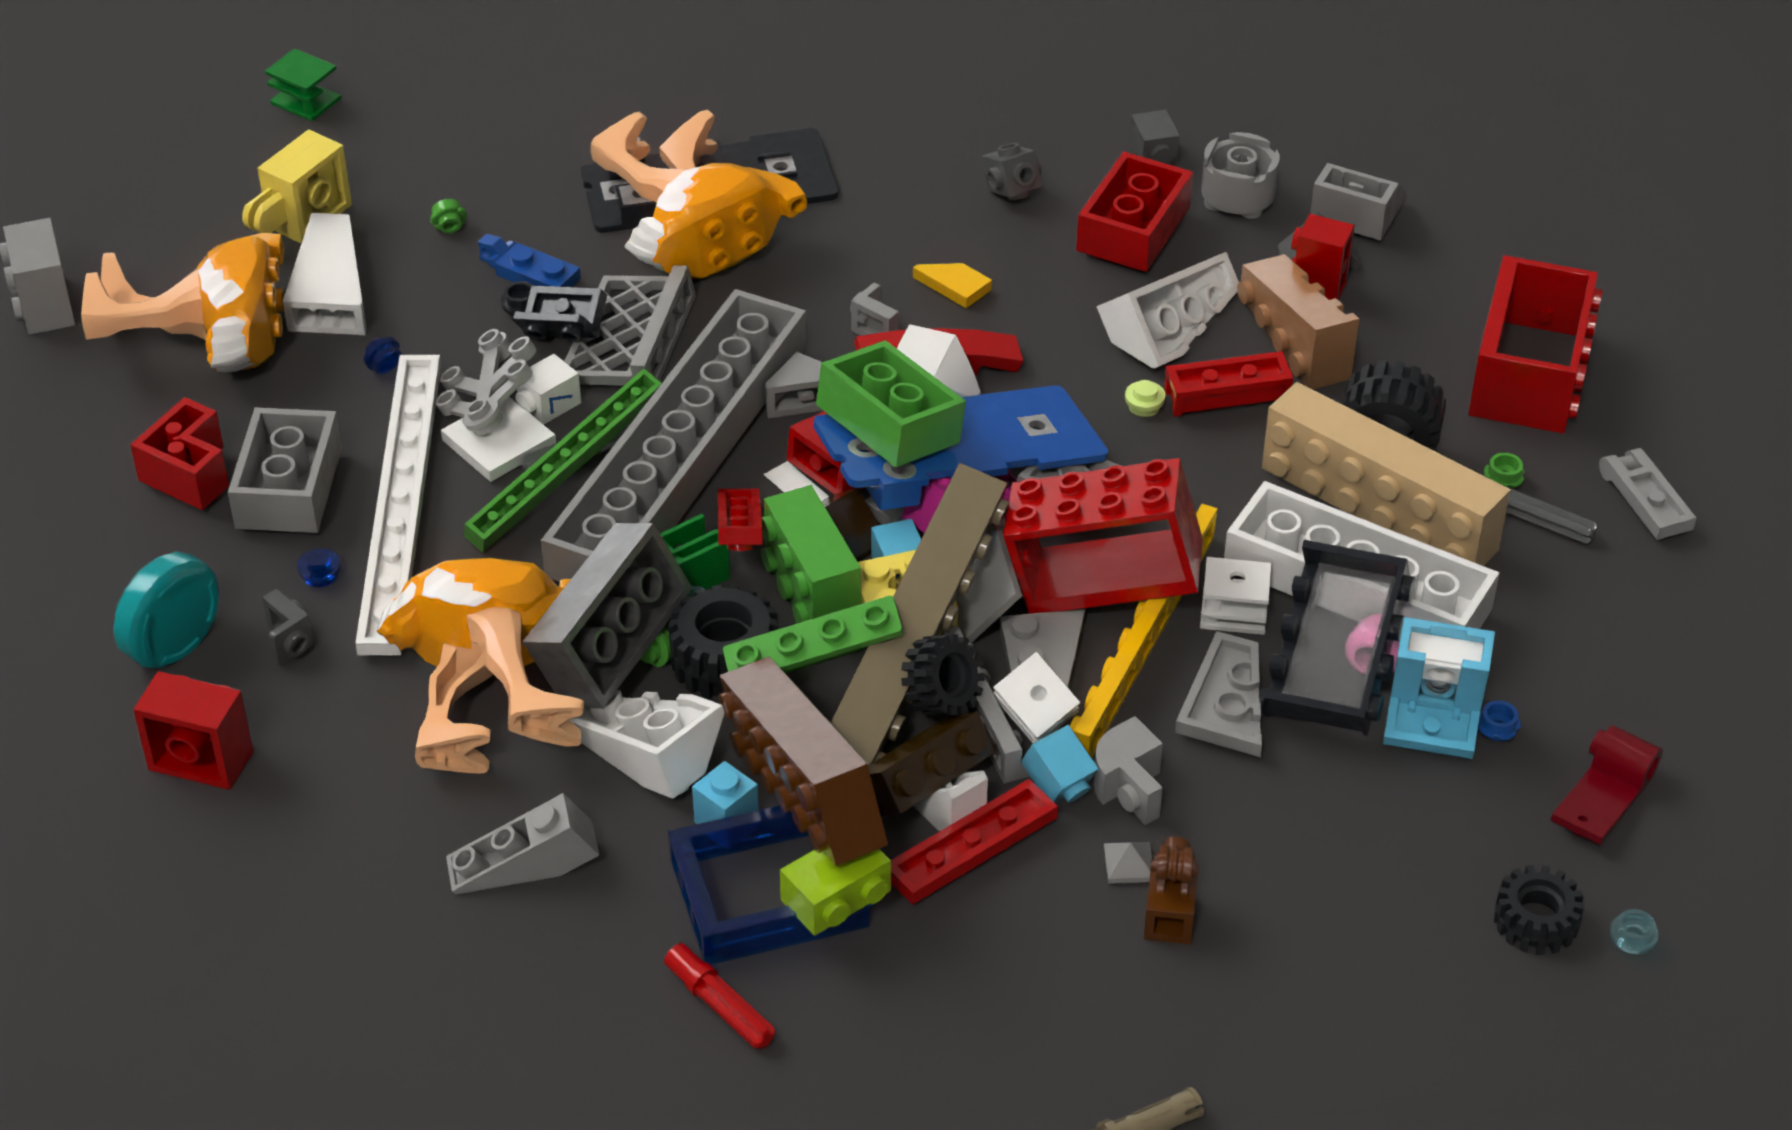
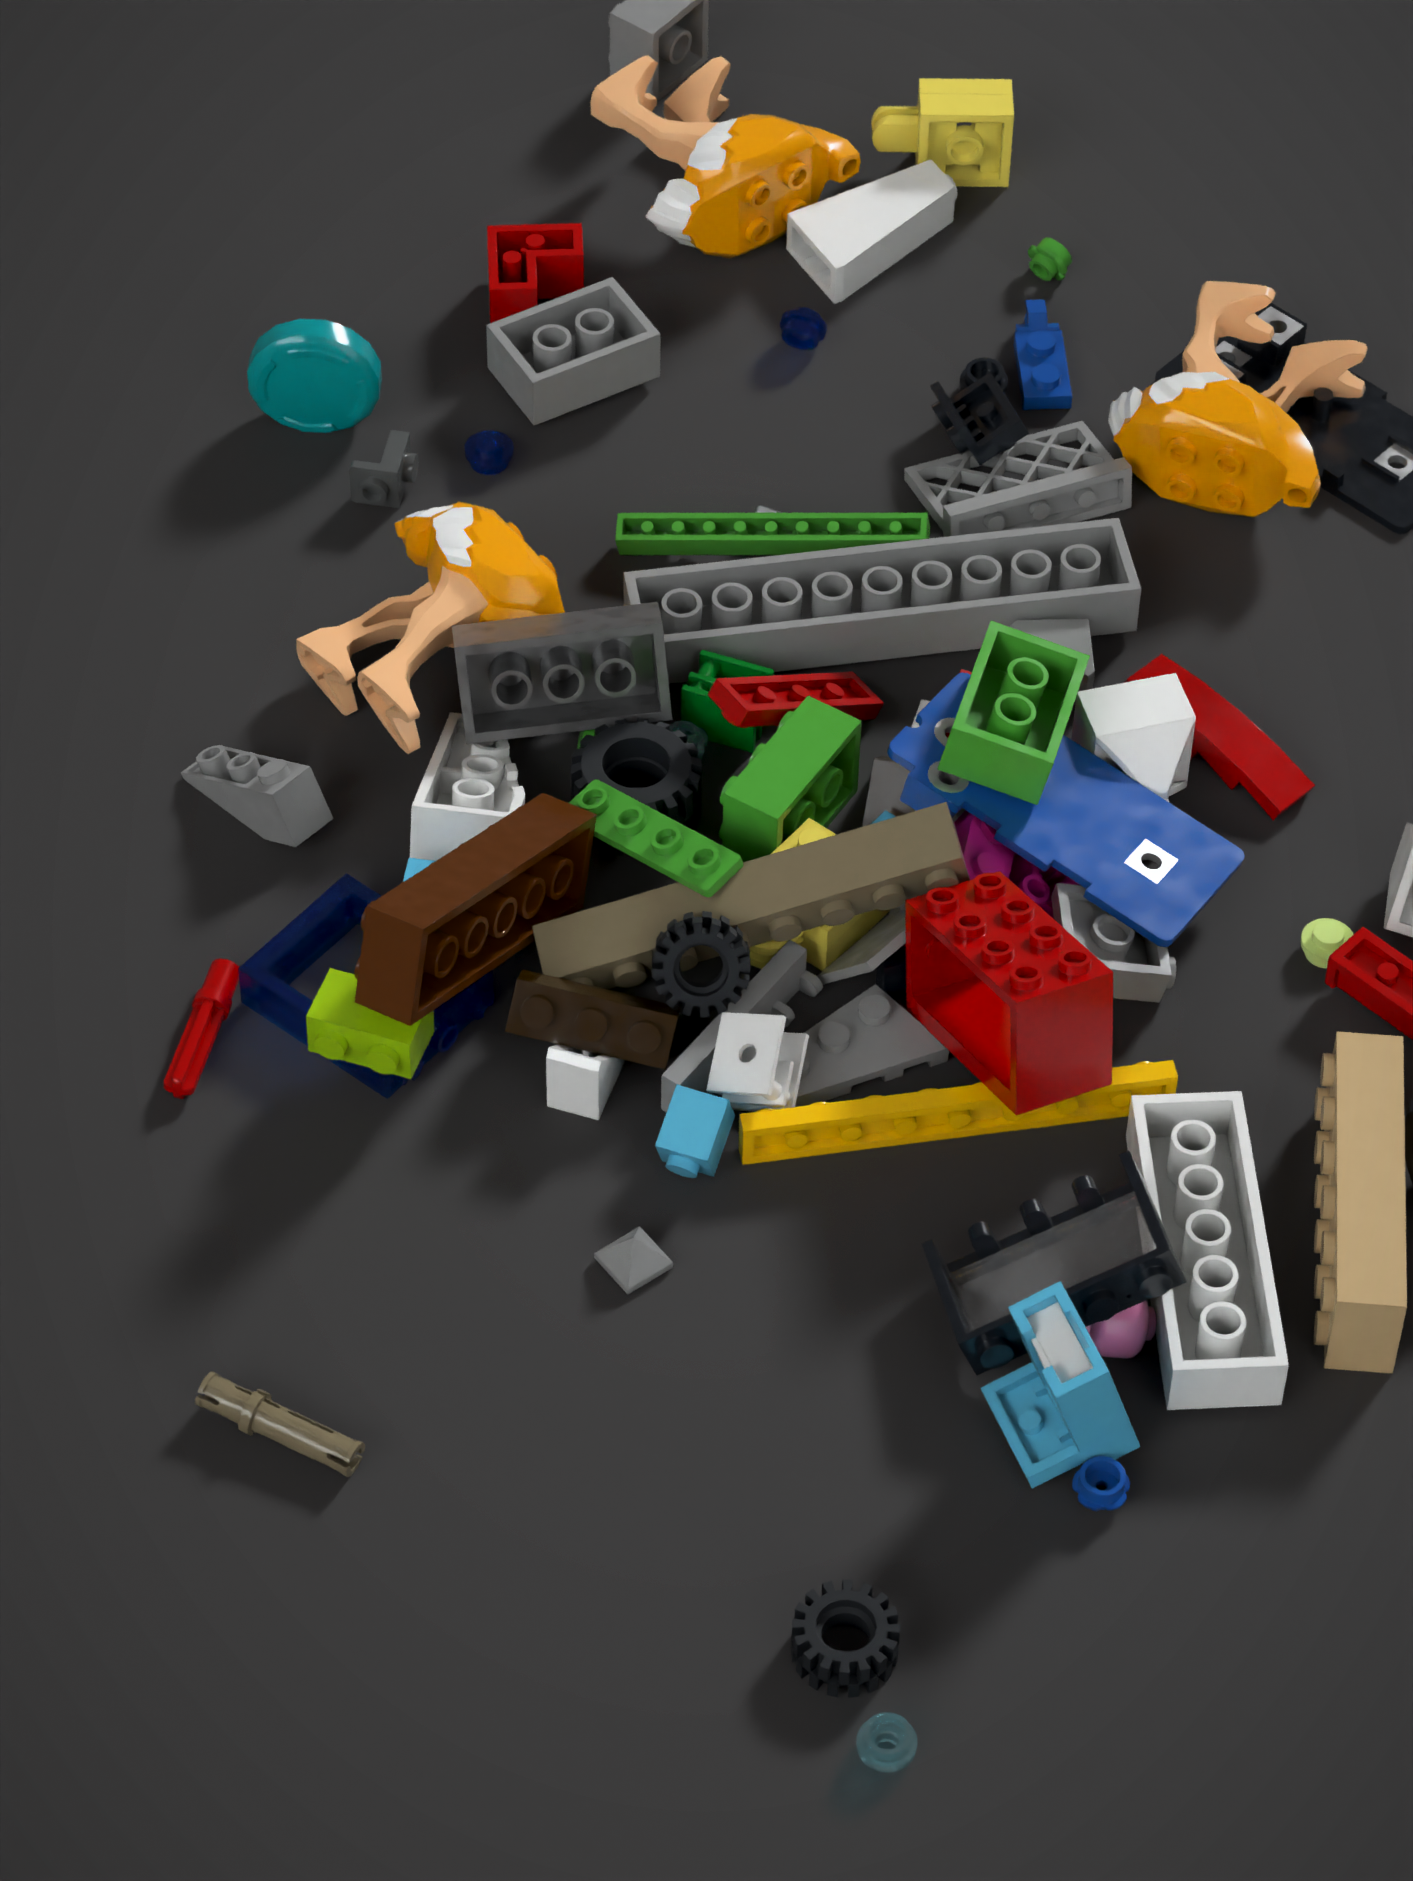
camera: 55 degrees right, 5 degrees up
red brick [133,671,254,790] -> none
green piece [265,48,341,121] -> none
white plate [355,355,441,656] -> none
light grey plant [435,329,536,435] -> none
white tile [441,396,556,482] -> none
white brick [515,354,581,425] -> none
light grey bracket [850,283,899,336] -> none
red plate [891,779,1058,905] -> none
yellow tile [913,263,992,309] -> none
light grey brick [1094,716,1163,825] -> none
reddish brown brick [1144,837,1199,945] -> none
light grey wing [1175,631,1262,758] -> none
white piece [1200,557,1271,635] -> none
dark red door [1550,725,1663,845] -> none

